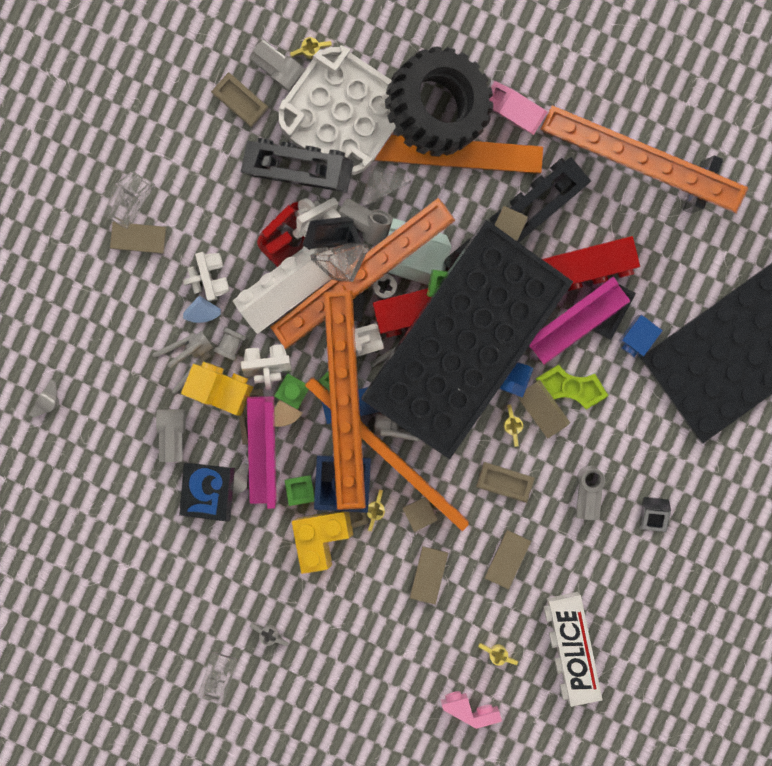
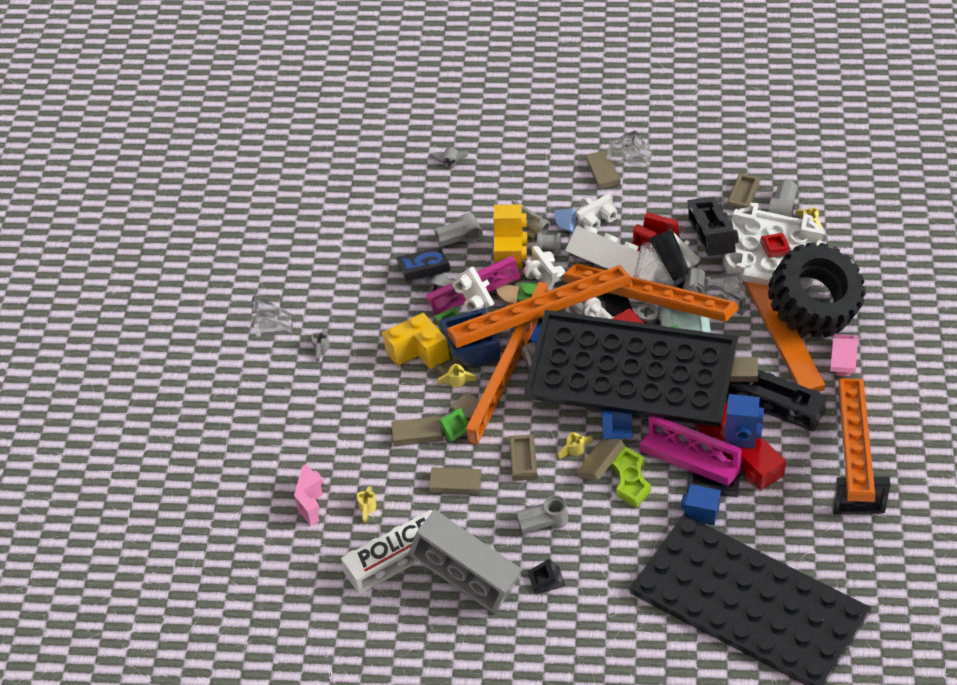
camera: 75 degrees right, 40 degrees down
none -> light grey brick [408,509,523,614]
none -> bright green plate [438,408,469,442]
none -> white hips [452,267,495,312]
none -> blue brick [725,394,764,449]
none -> red tile [760,233,791,258]

